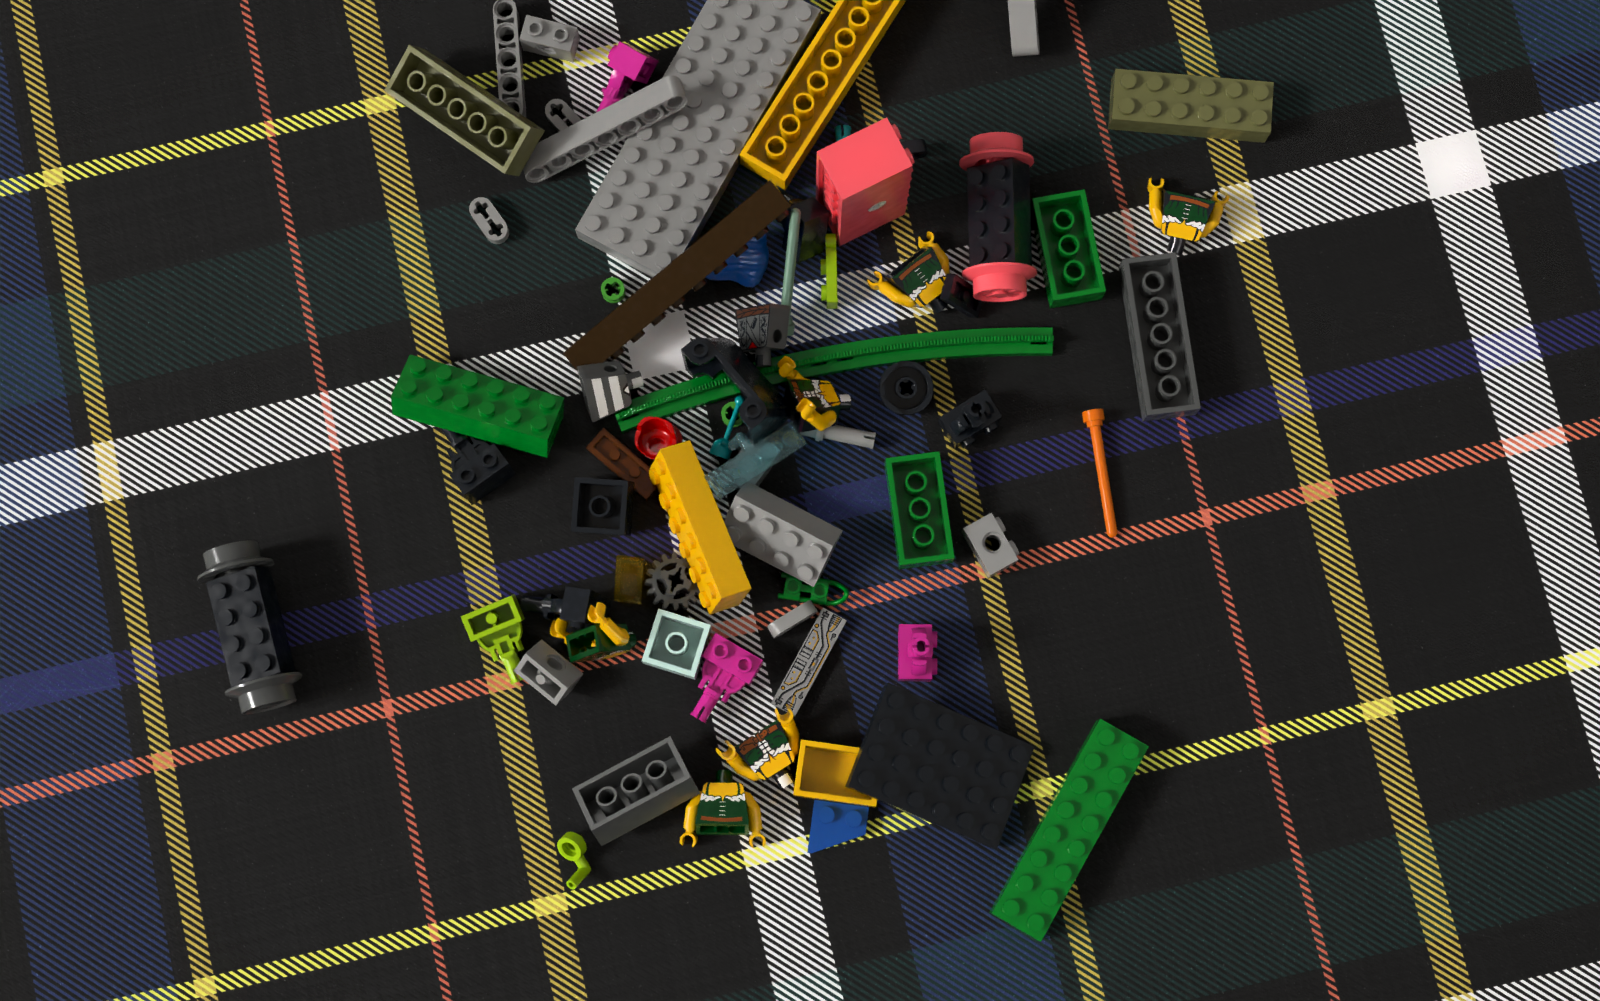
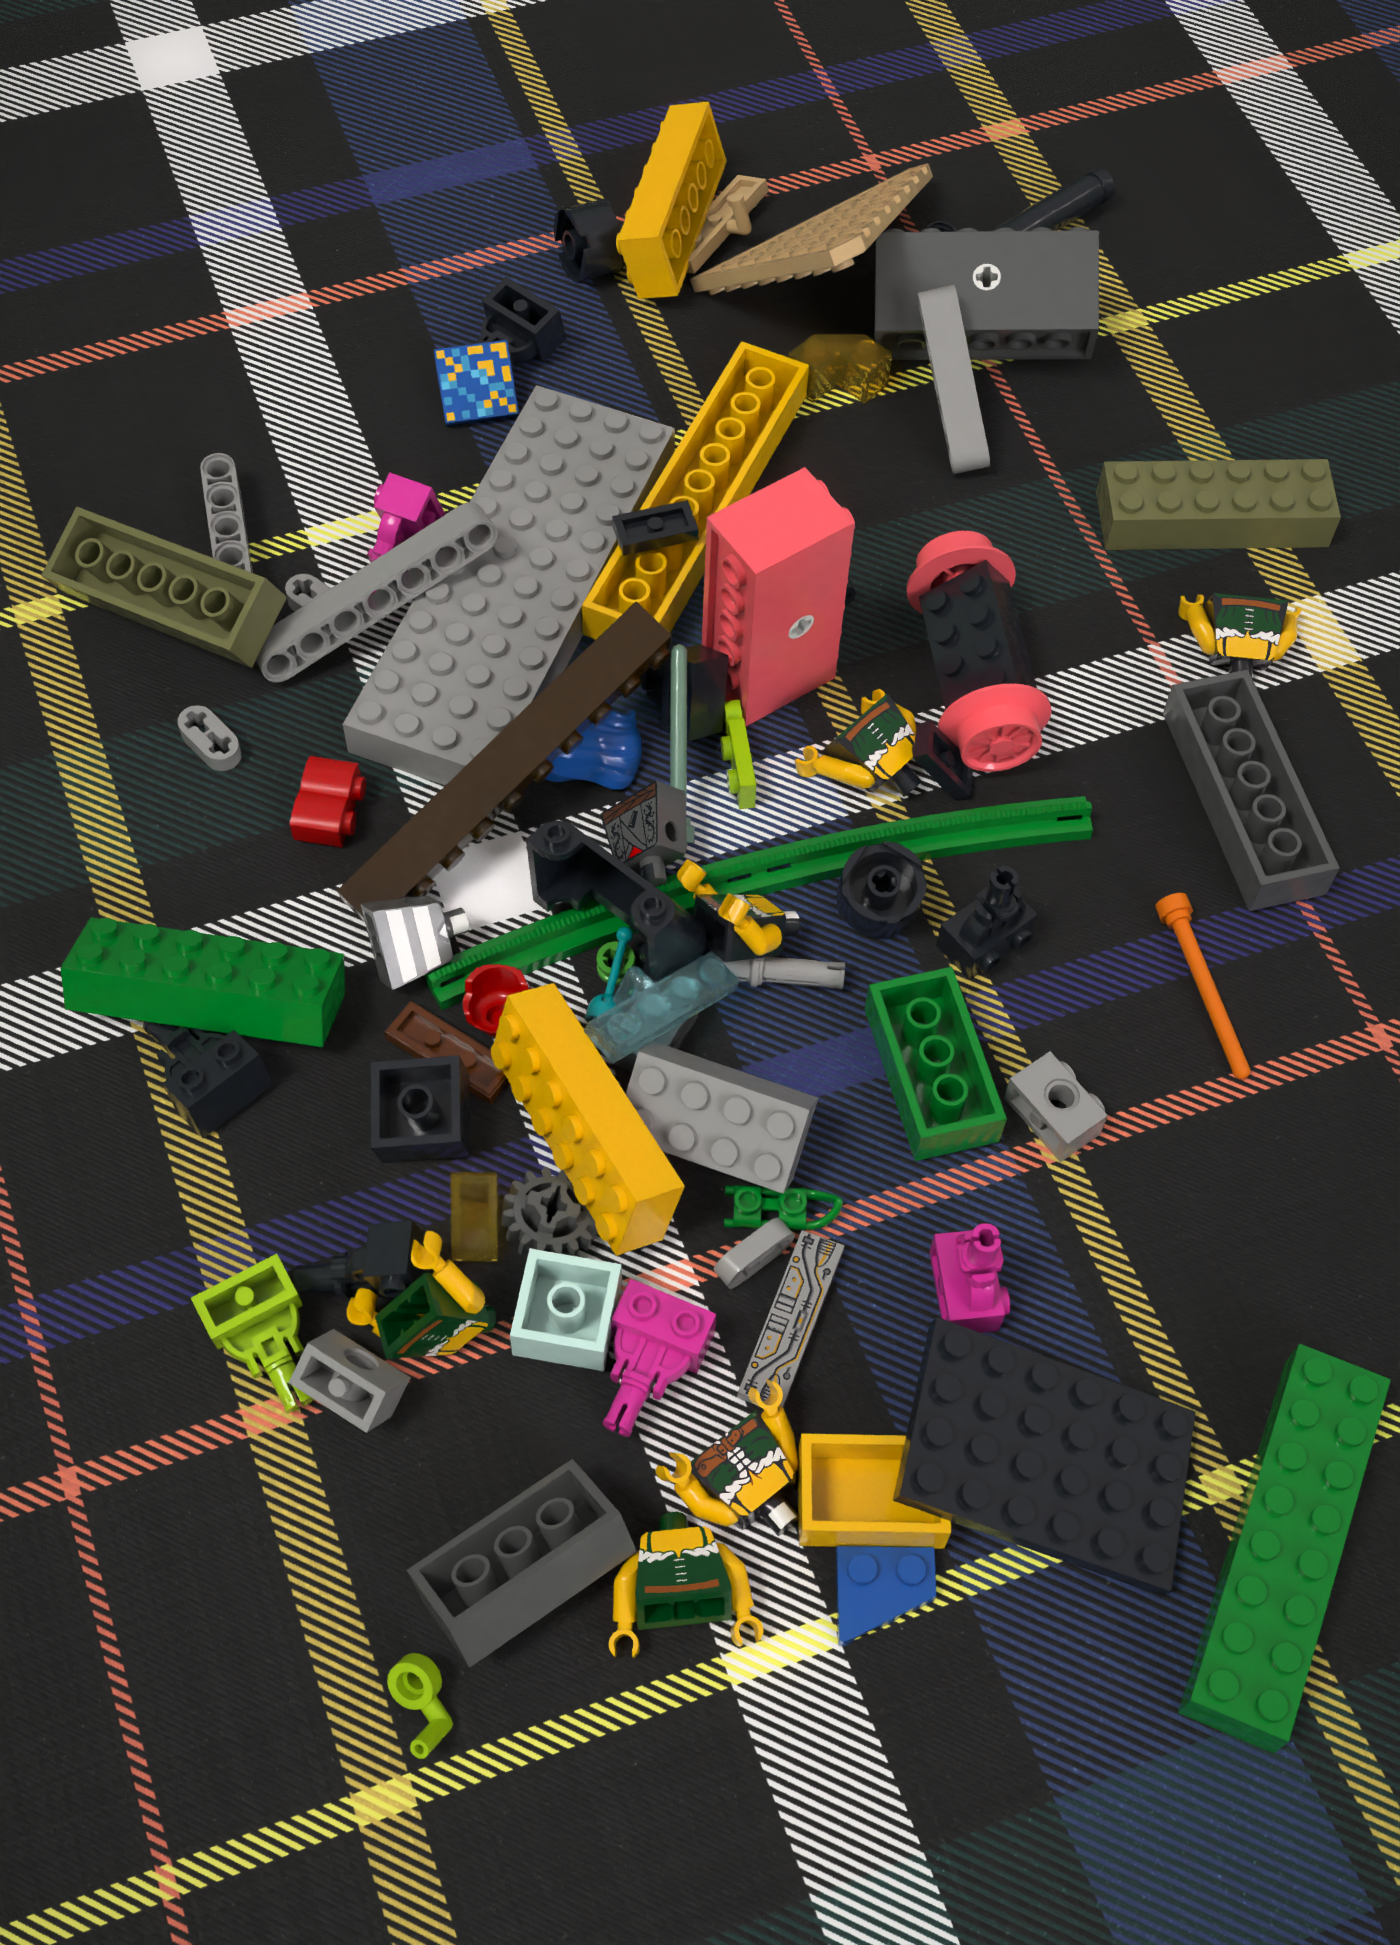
camera: 10 degrees left, 20 degrees down
light grey brick [519,15,580,62] -> none
bright green bush [601,277,625,303] -> none
green brick [1031,189,1106,308] -> none
none -> red brick [290,756,366,847]
none -> black plate [612,500,699,556]

